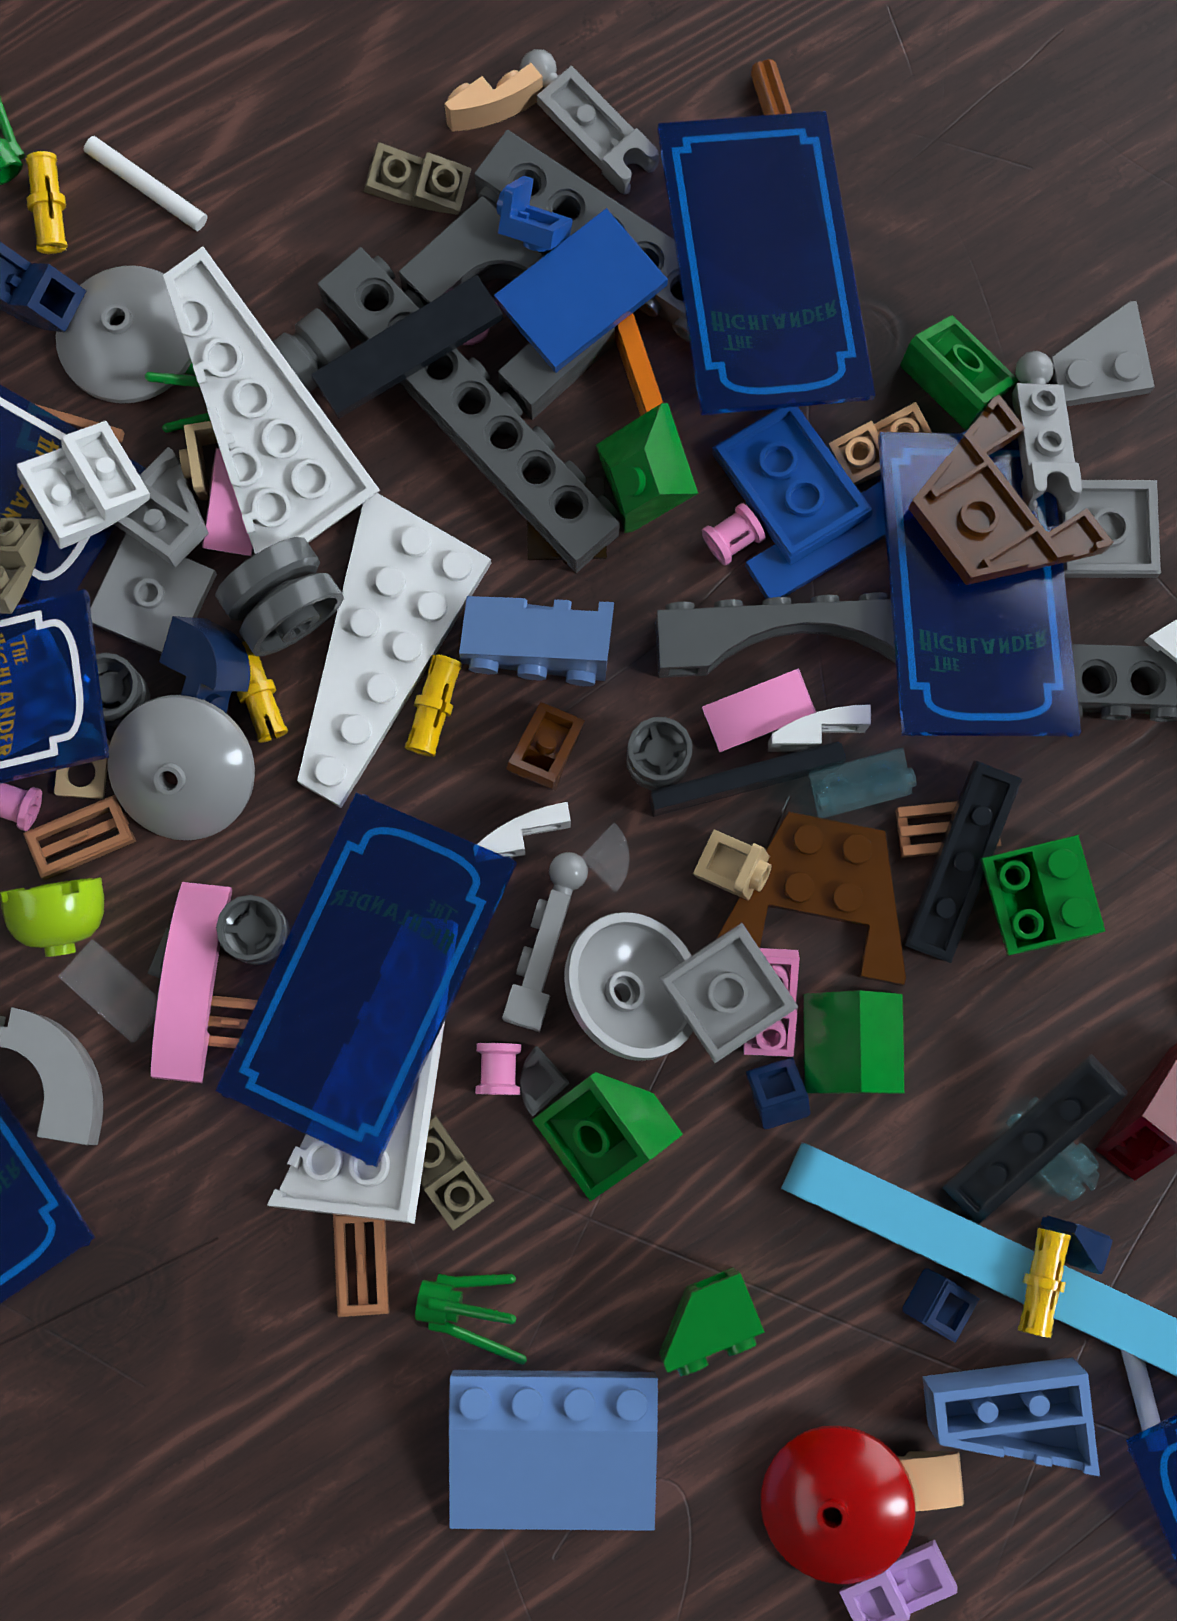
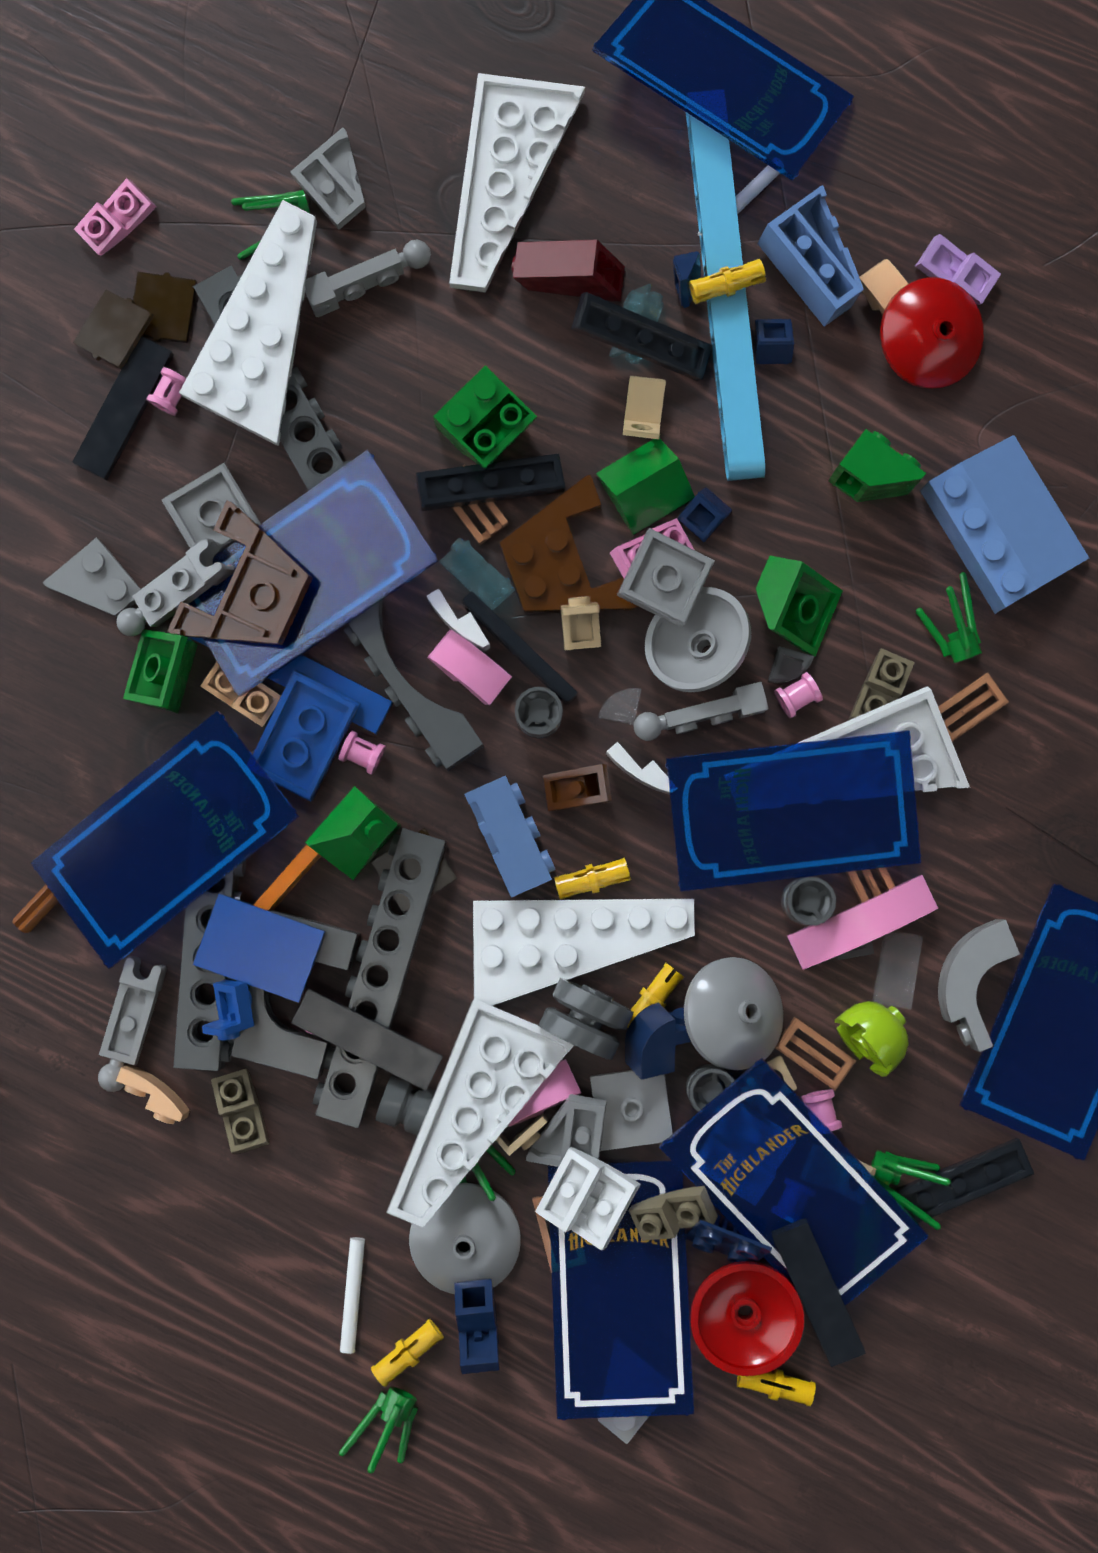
camera: 115 degrees left, 5 degrees up
none -> tan bracket [623,376,666,439]

